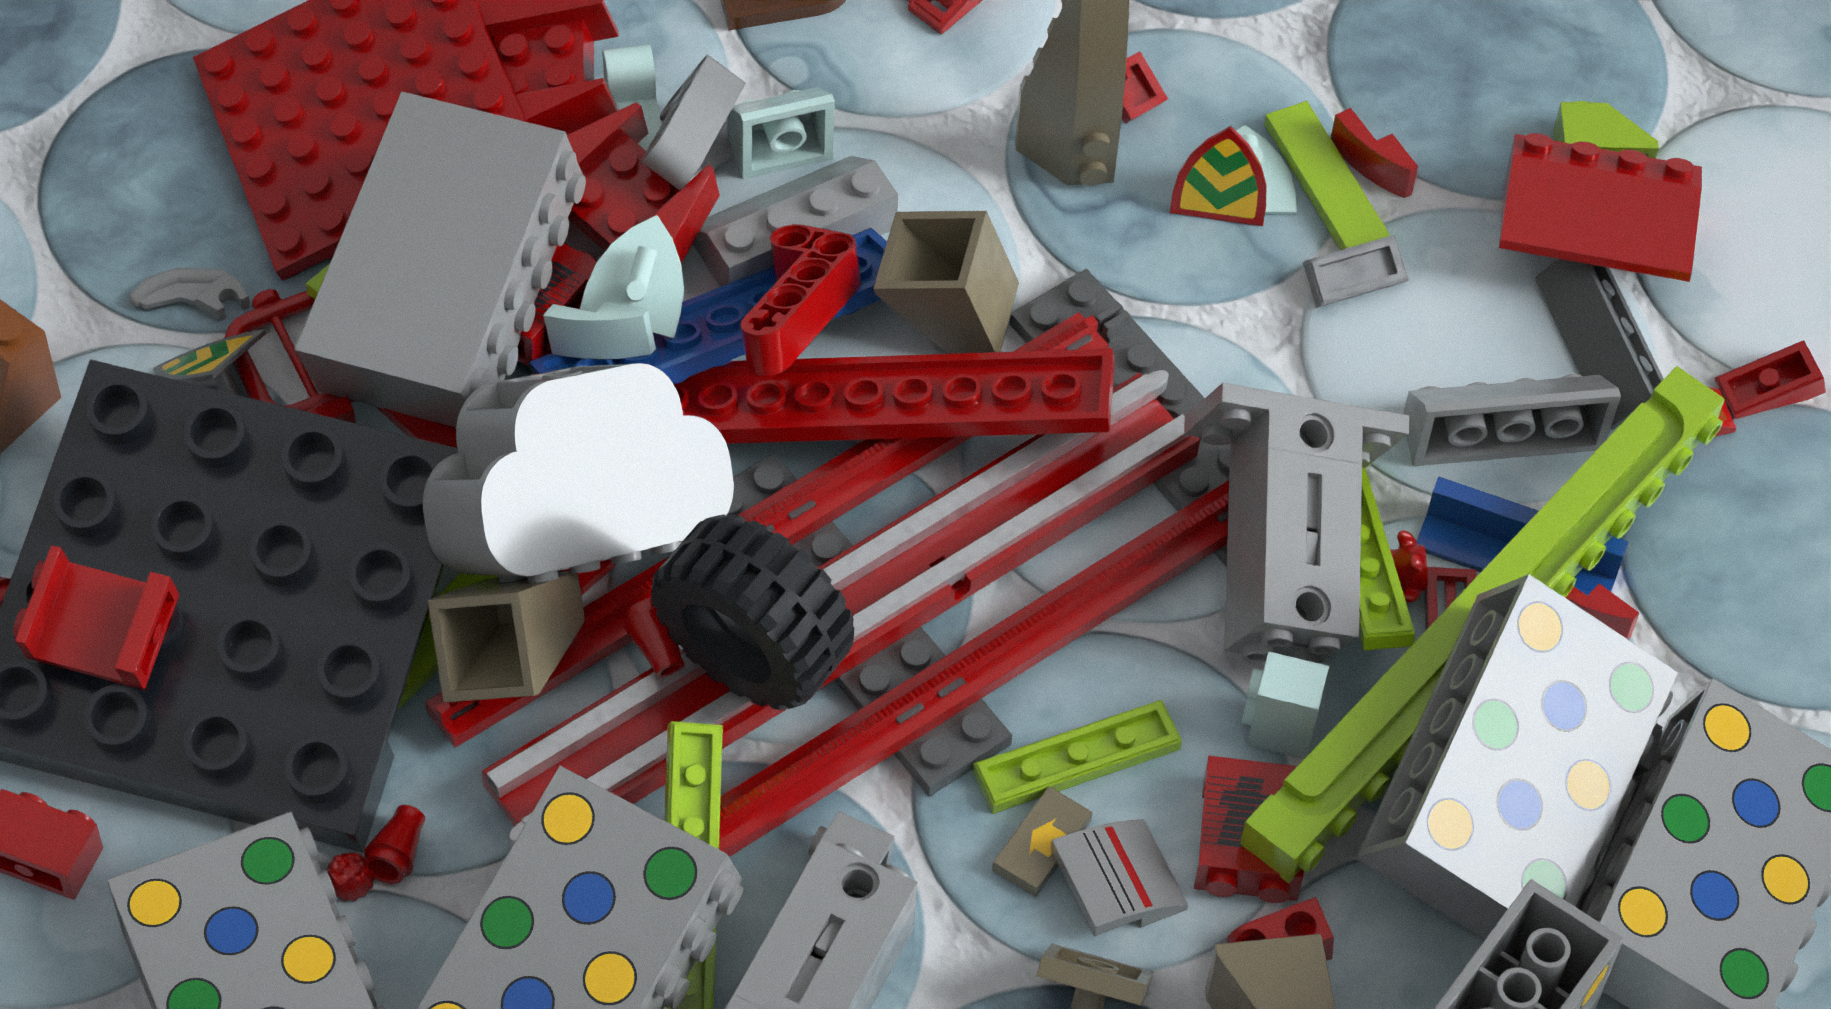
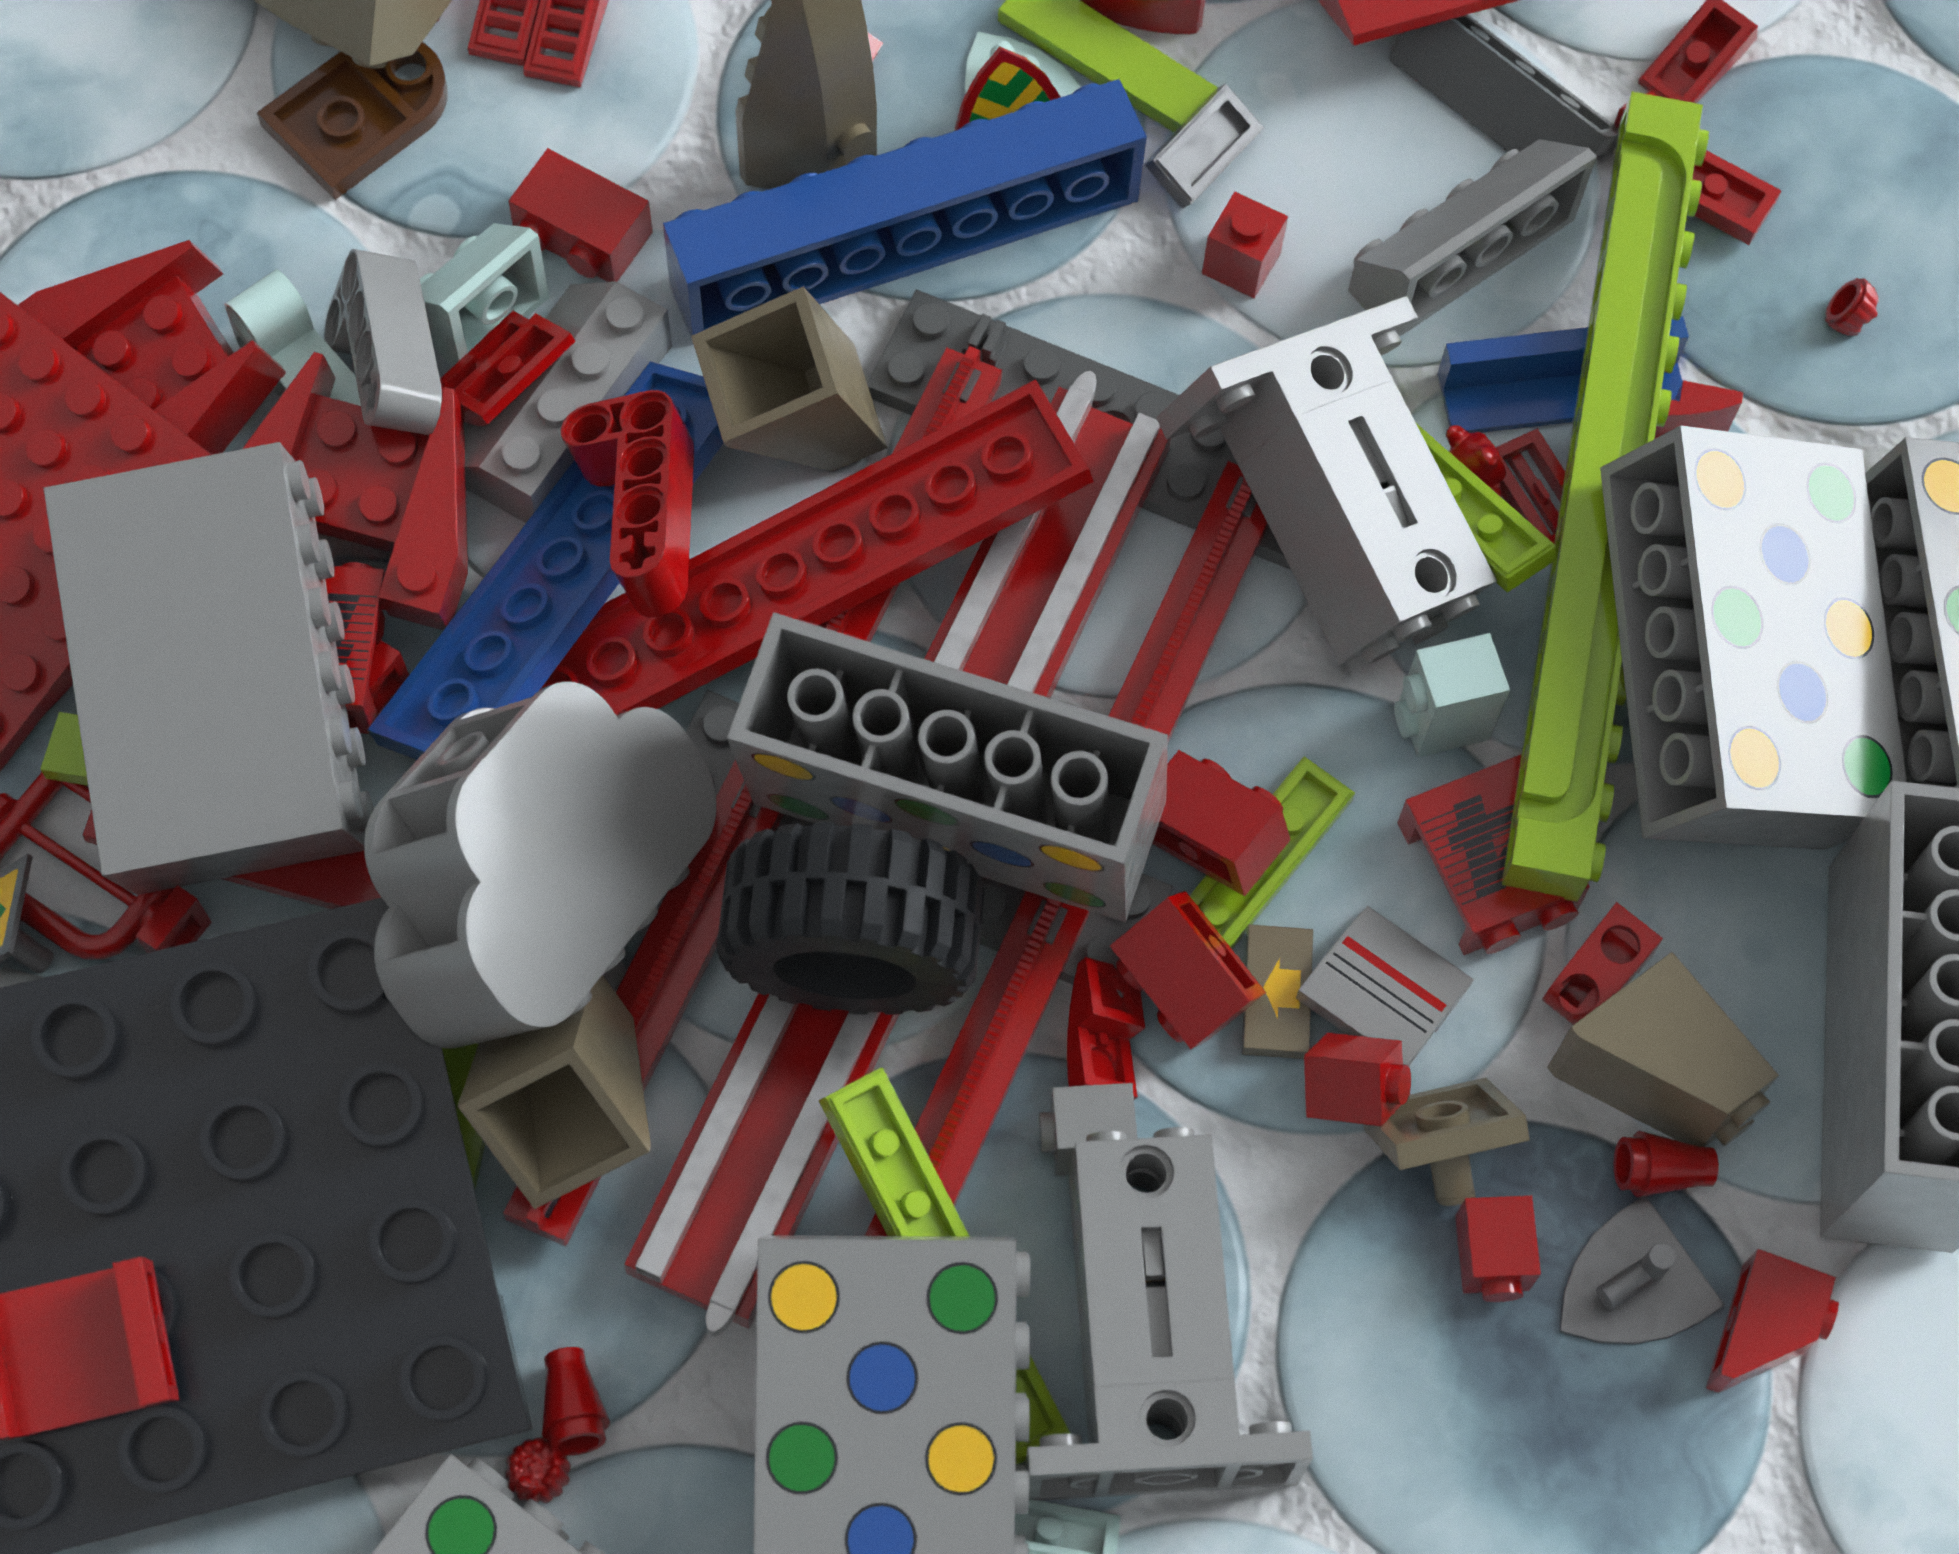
camera: 30 degrees left, 10 degrees up
light aqua slope [543,301,656,359] -> none
light aqua shield [580,215,684,338] -> none
red cone [624,598,685,678] -> none
none -> red slope [440,311,576,426]
none -> red brick [508,148,653,282]
none -> blue brick [663,79,1147,345]
none -> light grey brick [727,612,1168,922]
none -> red slope [1067,957,1145,1100]
none -> red brick [1110,891,1266,1050]
none -> red brick [1152,750,1291,896]
none -> red brick [1201,191,1288,299]
none -> red brick [1304,1032,1411,1127]
none -> red plate [1692,150,1782,245]
none -> red piece [1825,278,1879,336]

